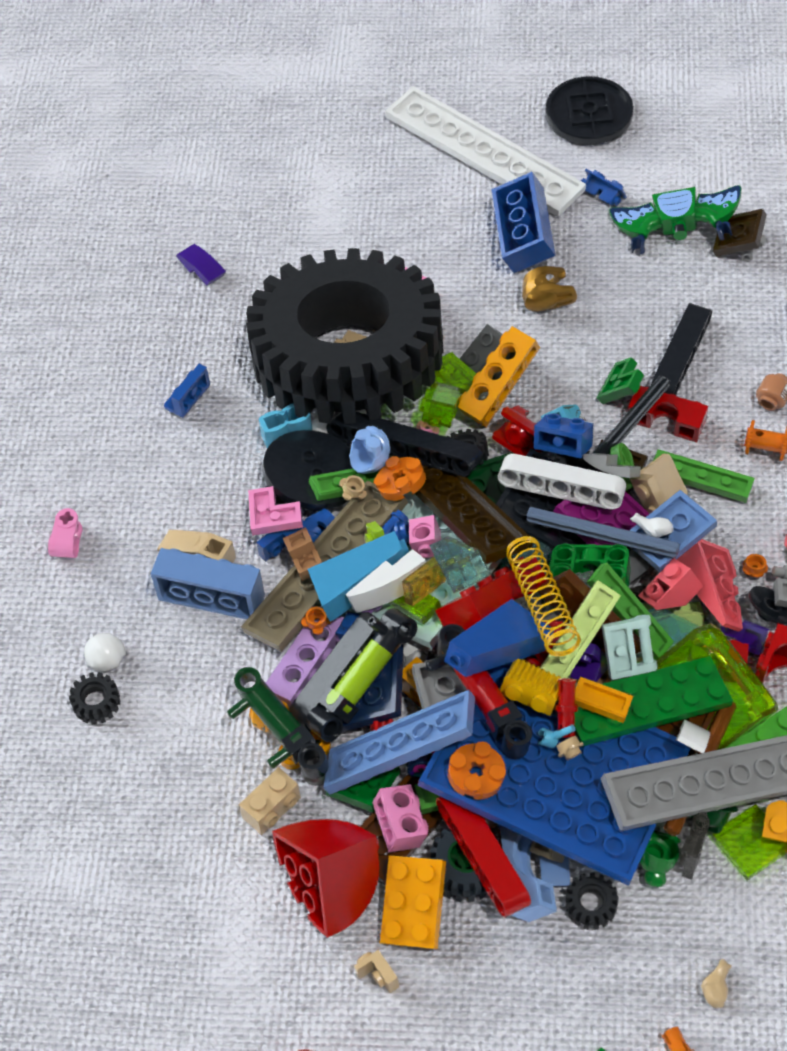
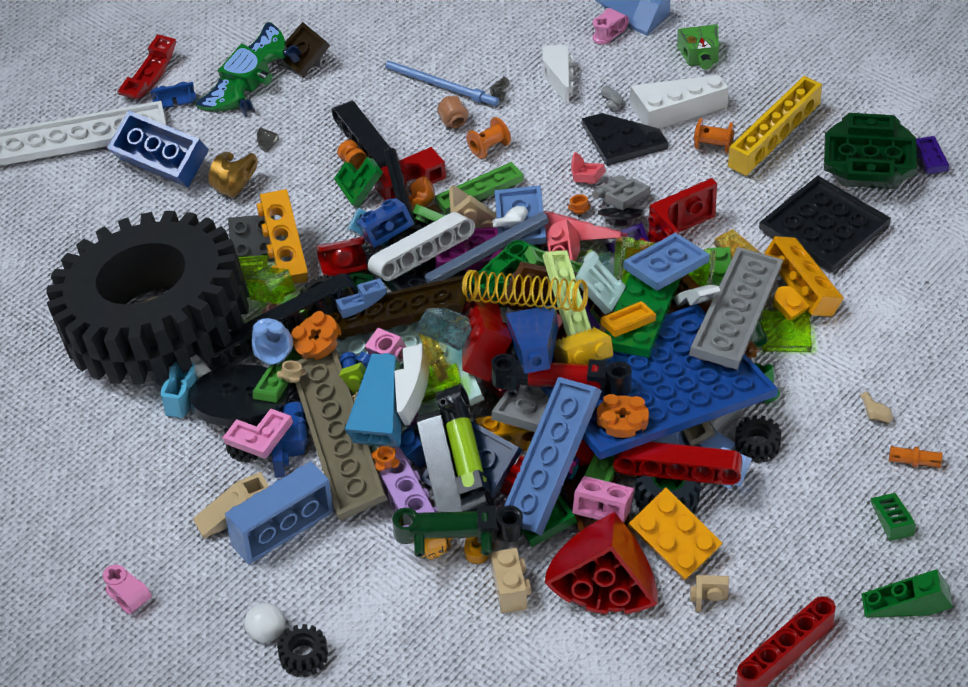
camera: 55 degrees left, 10 degrees down
blue bracket [164,363,211,418] -> none
medium nougat slope [283,527,322,581] -> none
medium azure hand [538,725,575,748] -> none
black plate [546,76,633,145] -> none
red pin [555,678,578,737] -> none
tan plate [556,736,584,760] -> none
light grey slope [583,453,641,478] -> none
clear smoke plate [679,812,710,880] -> none
none -> red slope [117,34,176,99]
none -> clear smoke tile [257,127,279,153]
none -> medium blue slope [336,278,387,318]
none -> orange wheel [337,140,367,170]
none -> orange hair [409,176,435,210]
none -> medium blue plate [623,233,710,291]

